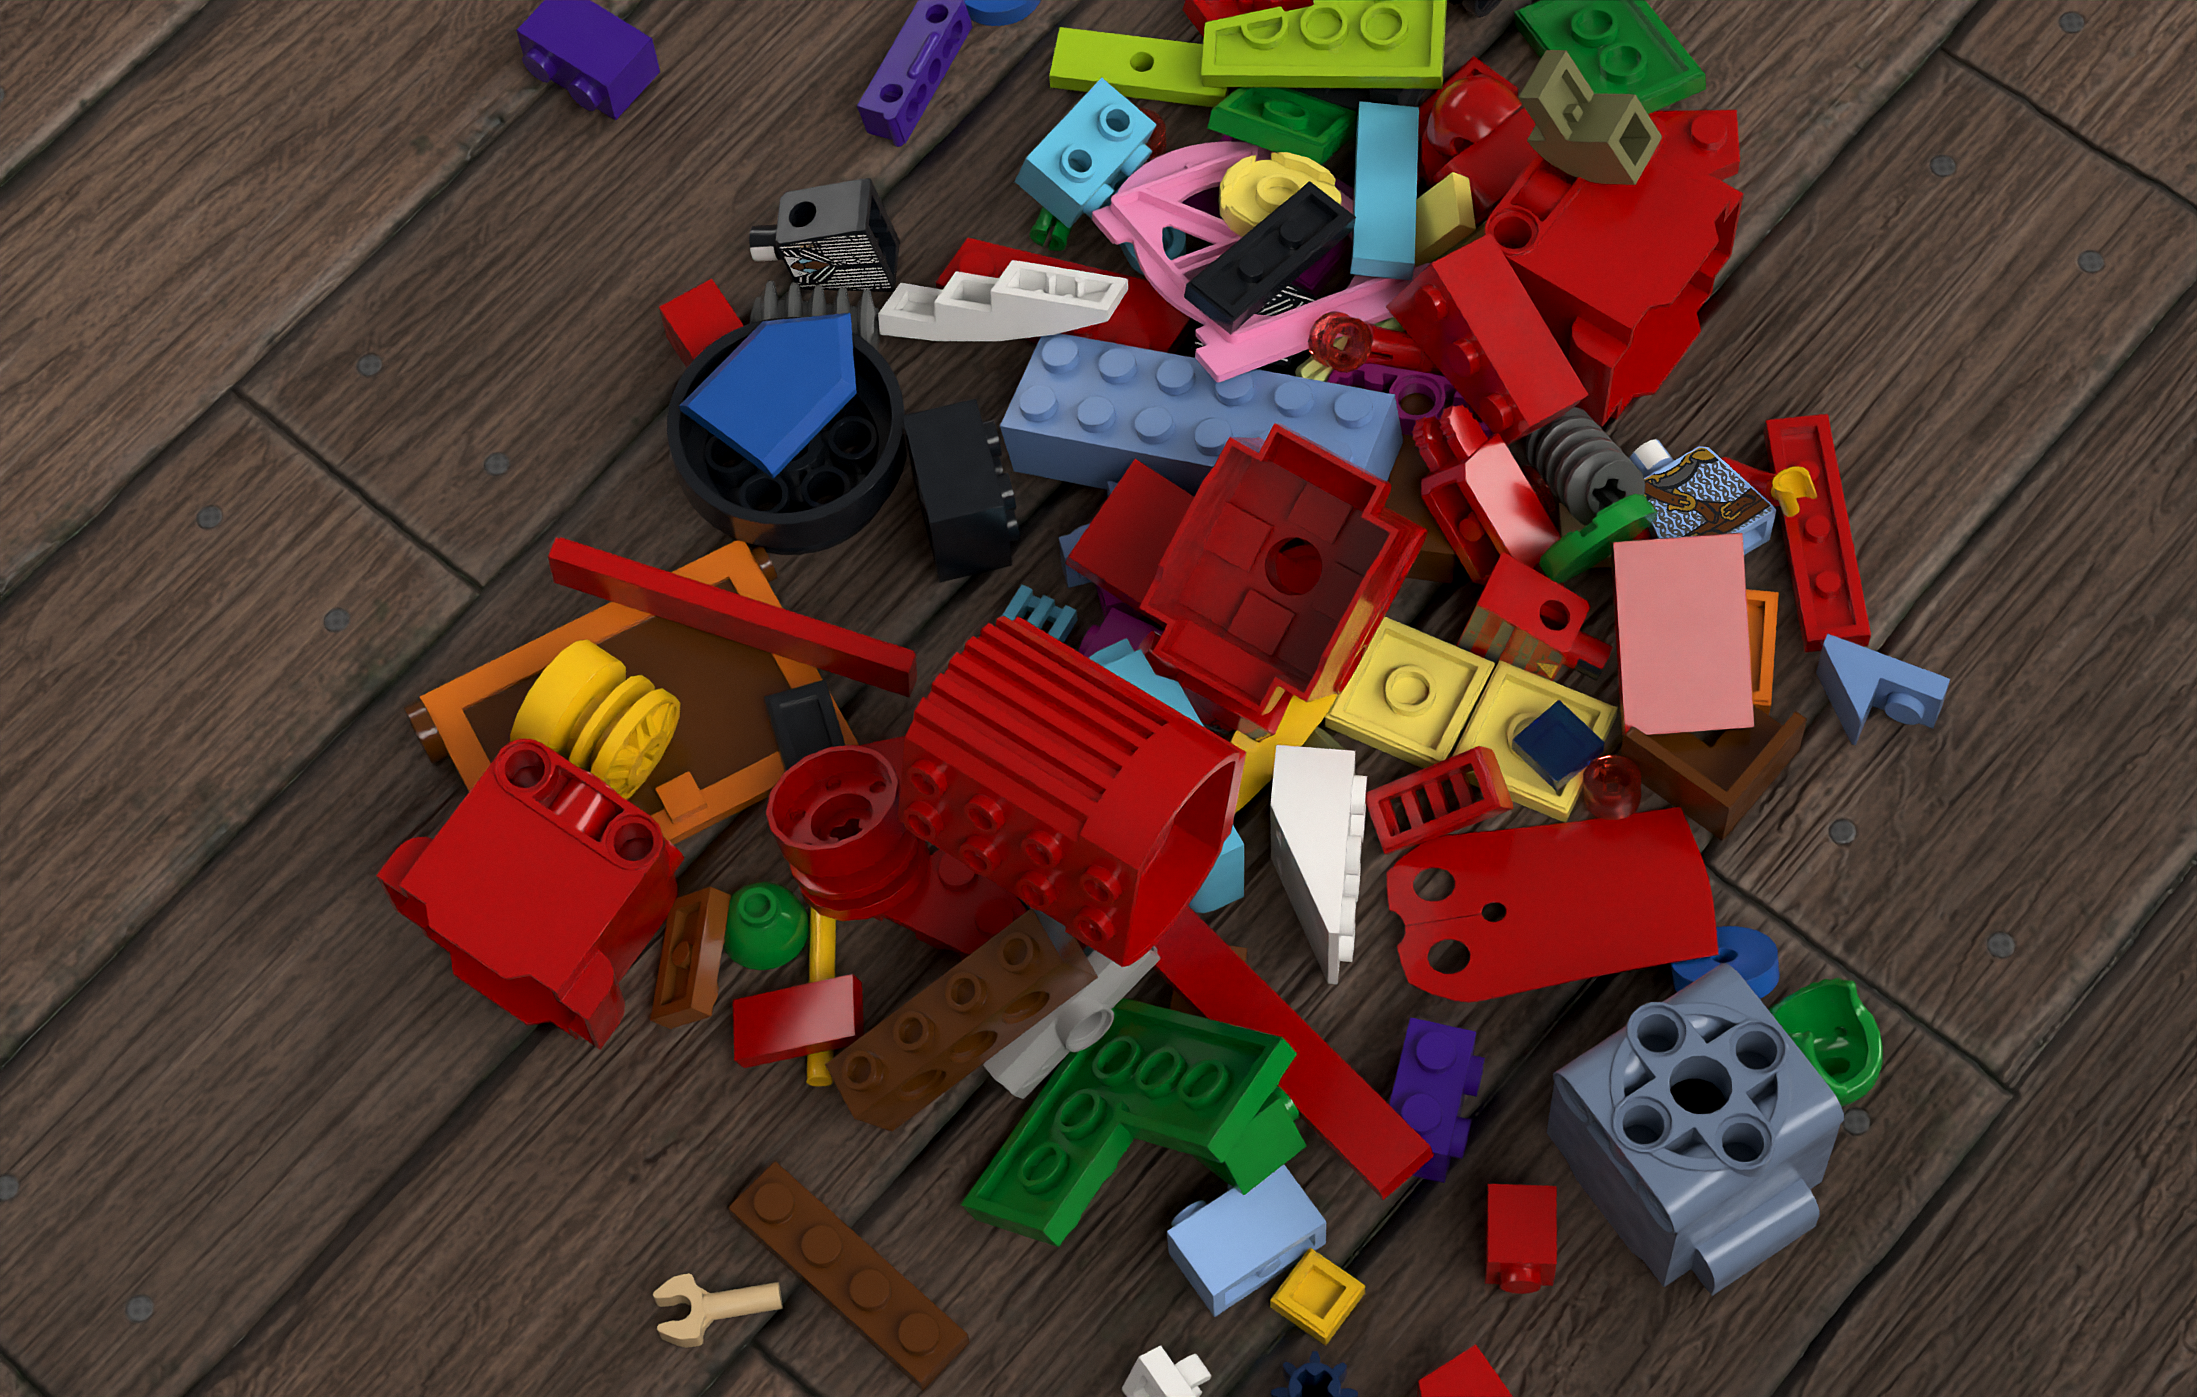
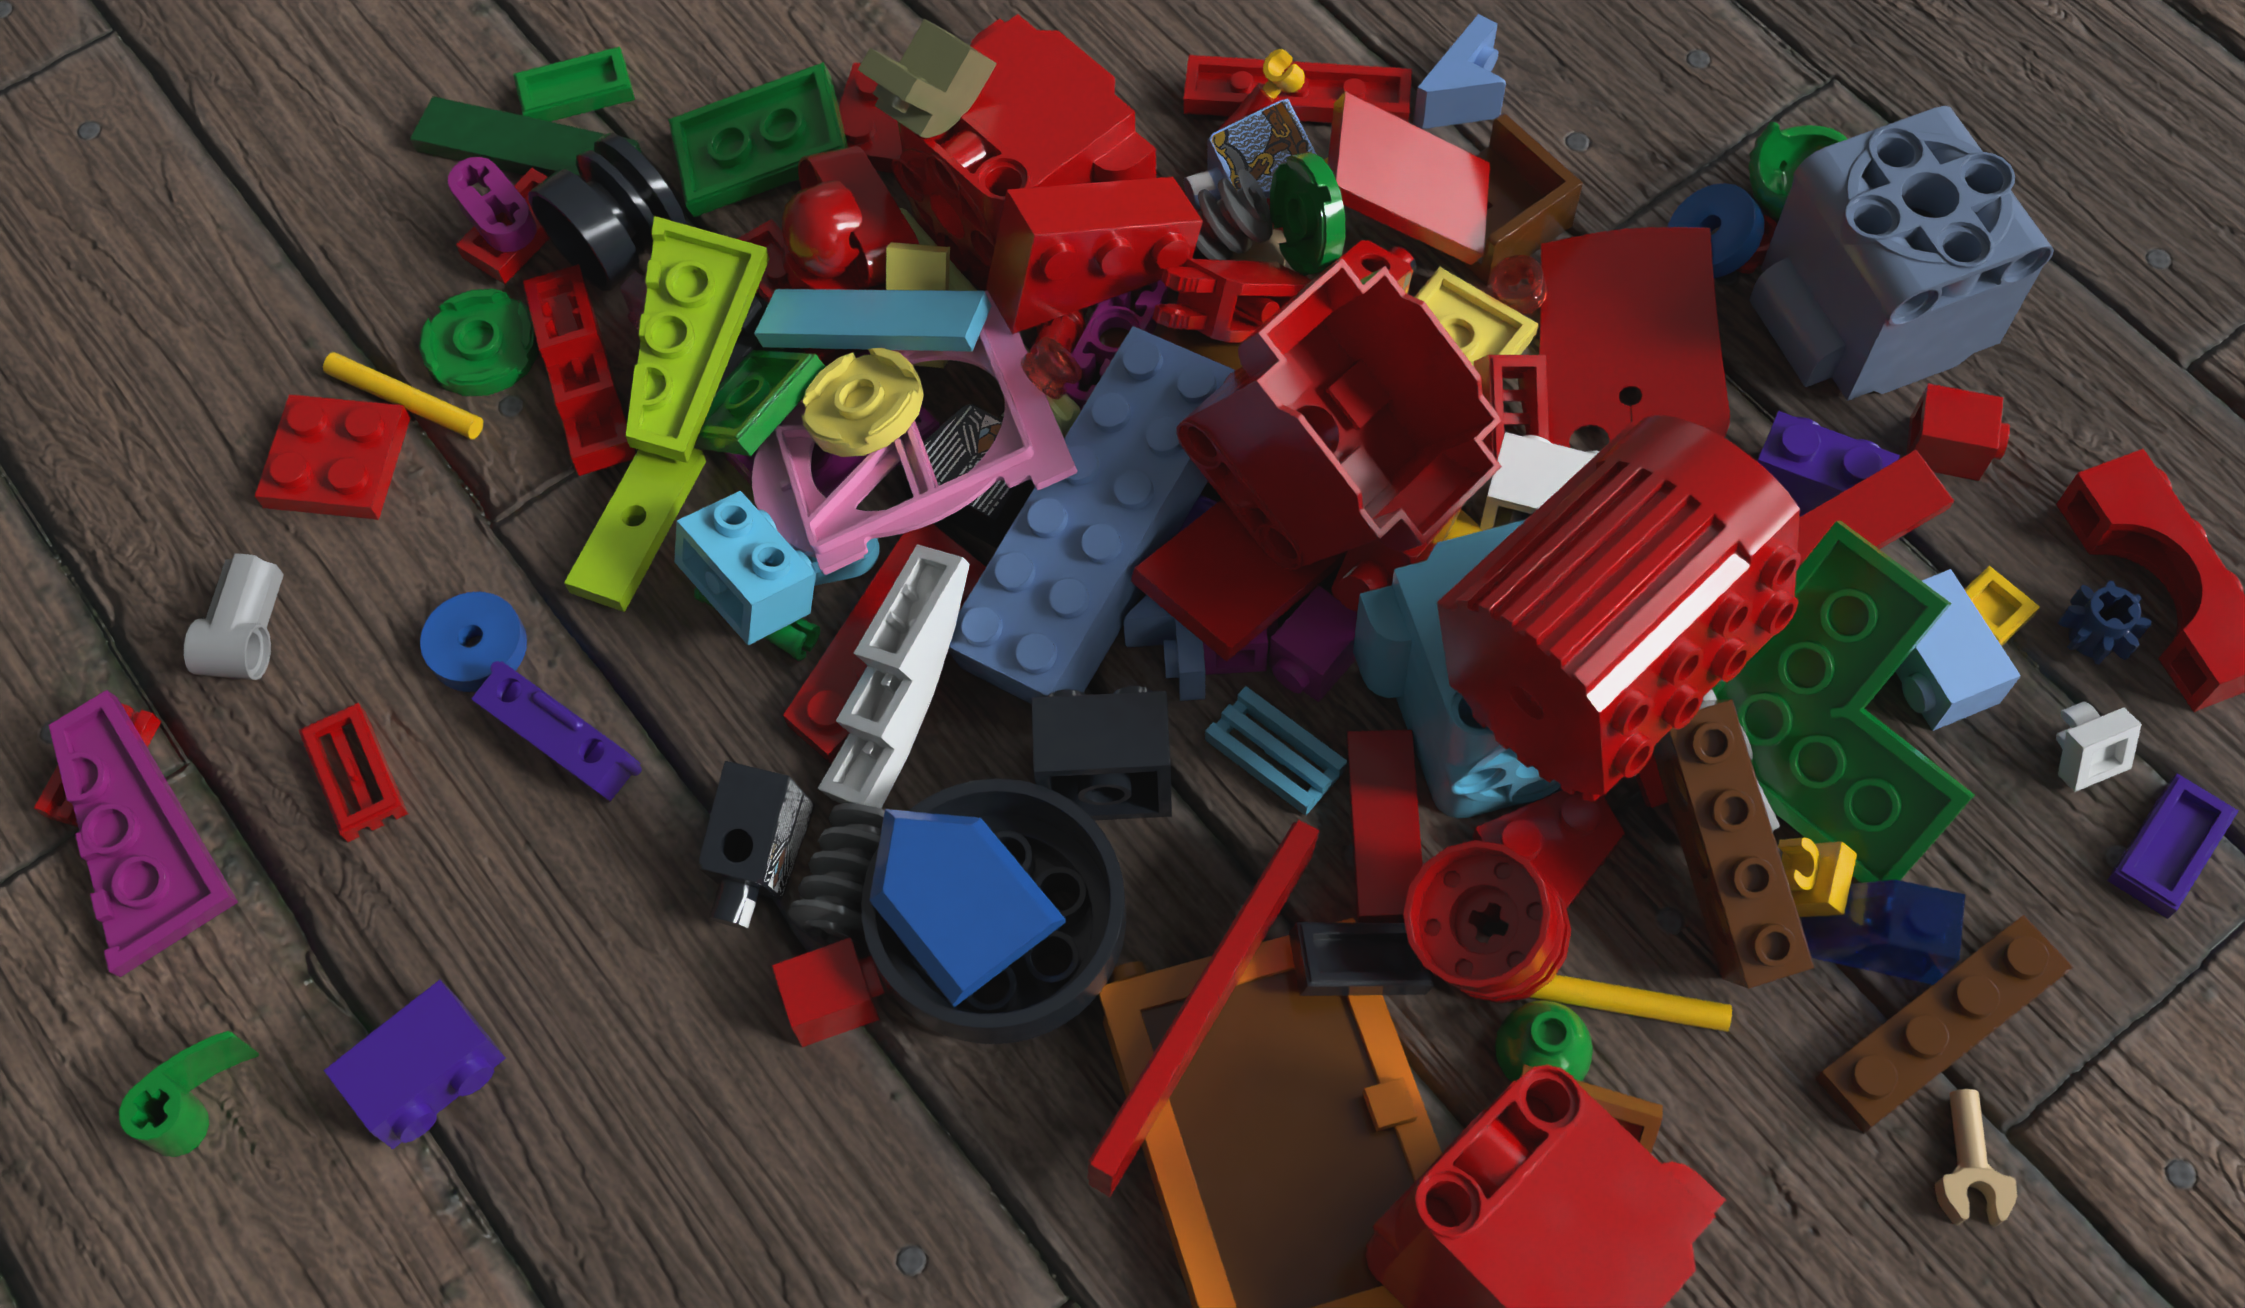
camera: 80 degrees left, 0 degrees up
yellow wheel [510,639,681,800] -> none
red tile [733,974,864,1068] -> none
black tile [1184,181,1356,335] -> none
clear blue tile [1512,700,1605,791] -> none
none -> yellow tile [1778,838,1857,917]
none -> clear blue slope [1802,879,1966,985]

